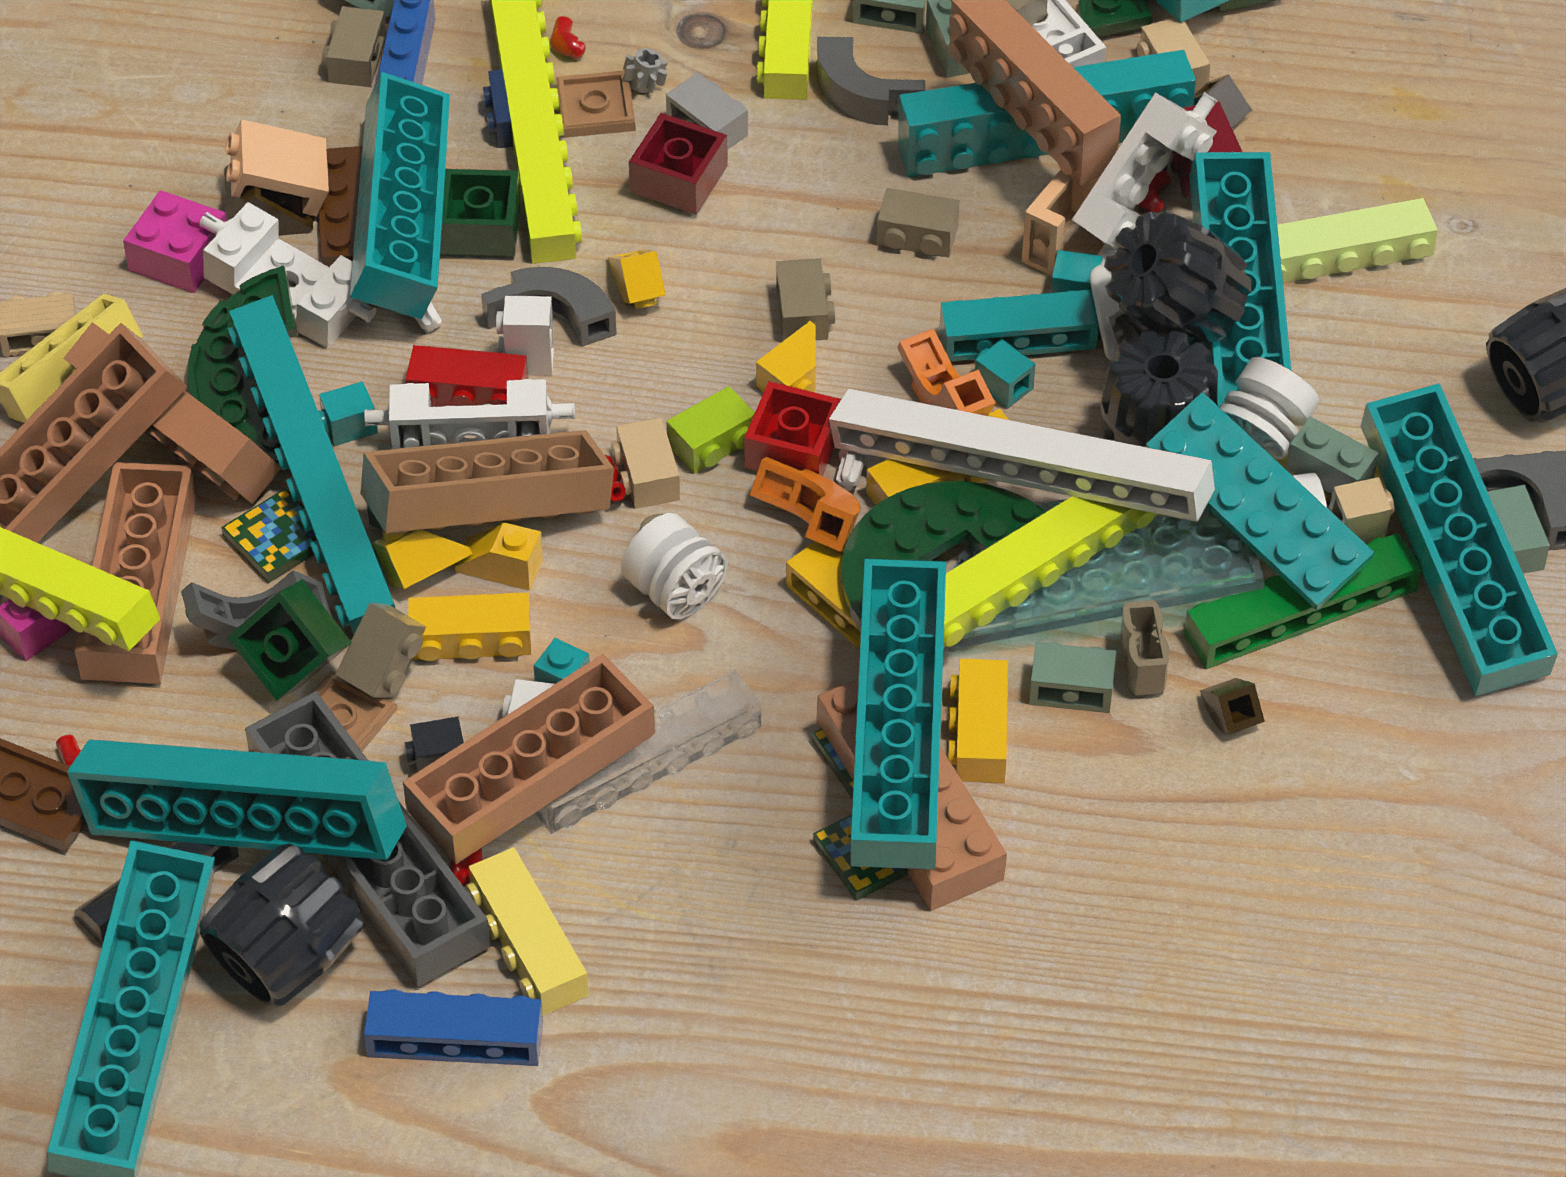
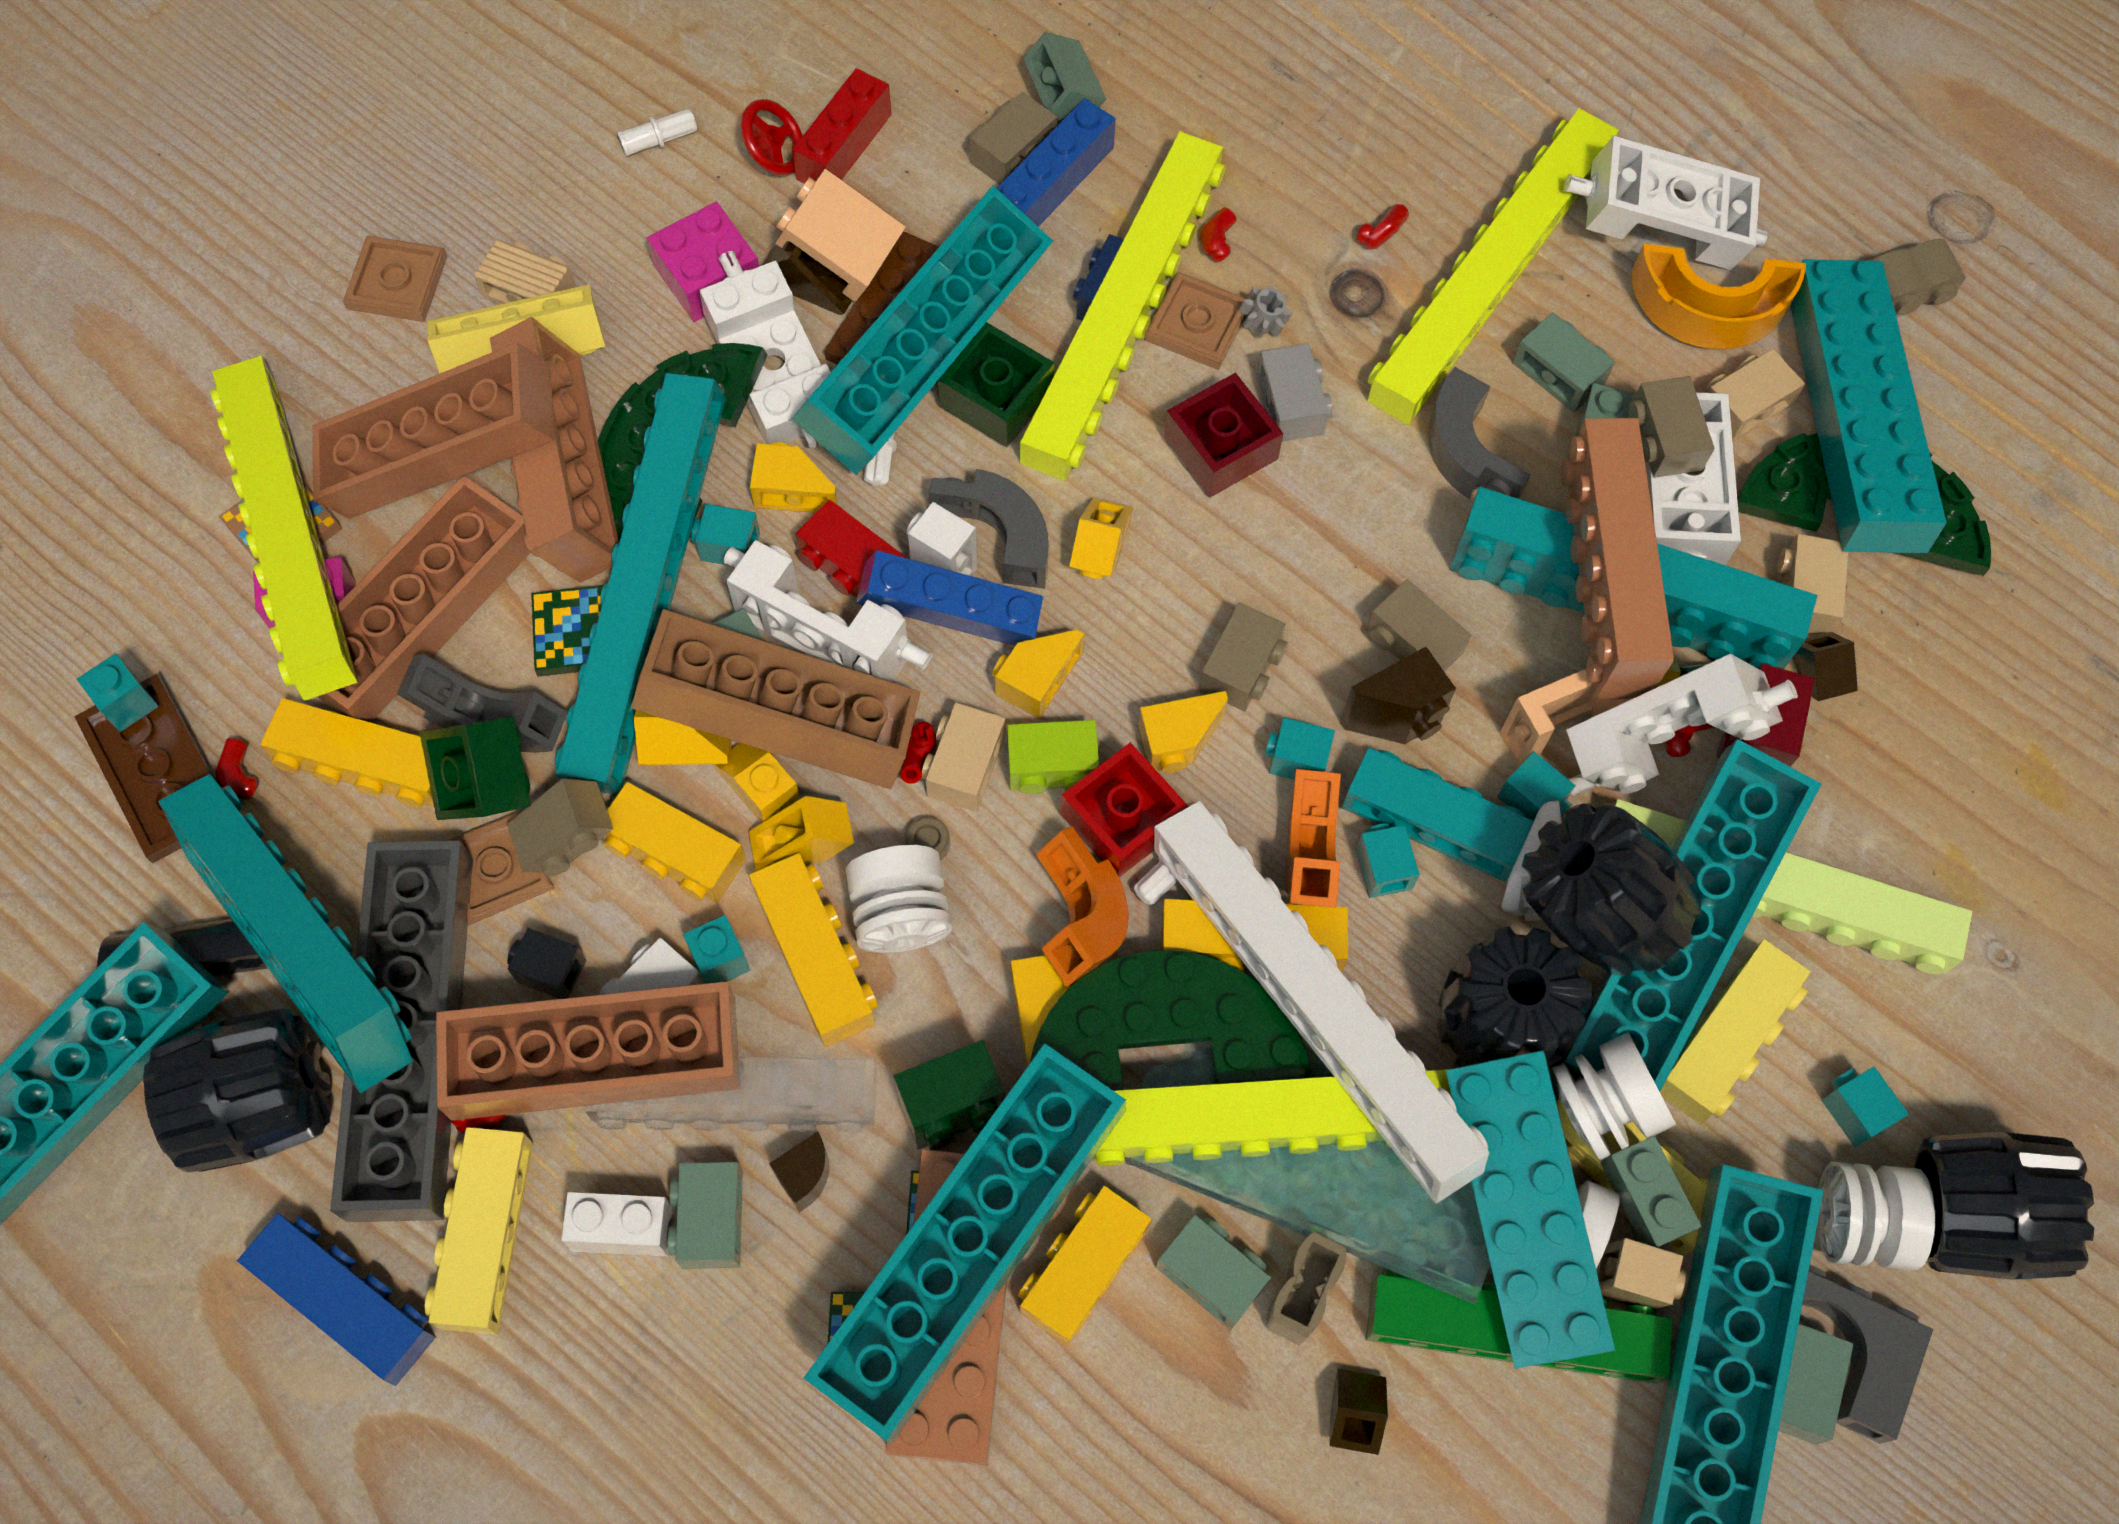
camera: 30 degrees right, 15 degrees up
none -> yellow brick [260,698,434,809]
none -> white brick [561,1192,673,1256]
none -> white axle [617,109,697,157]
none -> sand green brick [668,1162,743,1269]
none -> red piece [741,99,803,176]
none -> yellow slope [749,796,854,871]
none -> yellow brick [749,853,879,1048]
none -> yellow slope [750,442,838,513]
none -> dark brown brick [769,1131,829,1213]
none -> red brick [792,68,892,184]
none -> blue brick [856,550,1043,646]
none -> dark green brick [893,1040,1005,1150]
none -> yellow slope [992,629,1085,719]
none -> teal brick [1264,717,1335,780]
none -> dark brown slope [1340,647,1456,744]
none -> light yellow brick [1660,939,1811,1125]
none -> white wheel [1817,1161,1935,1271]
none -> teal brick [1821,1066,1909,1148]

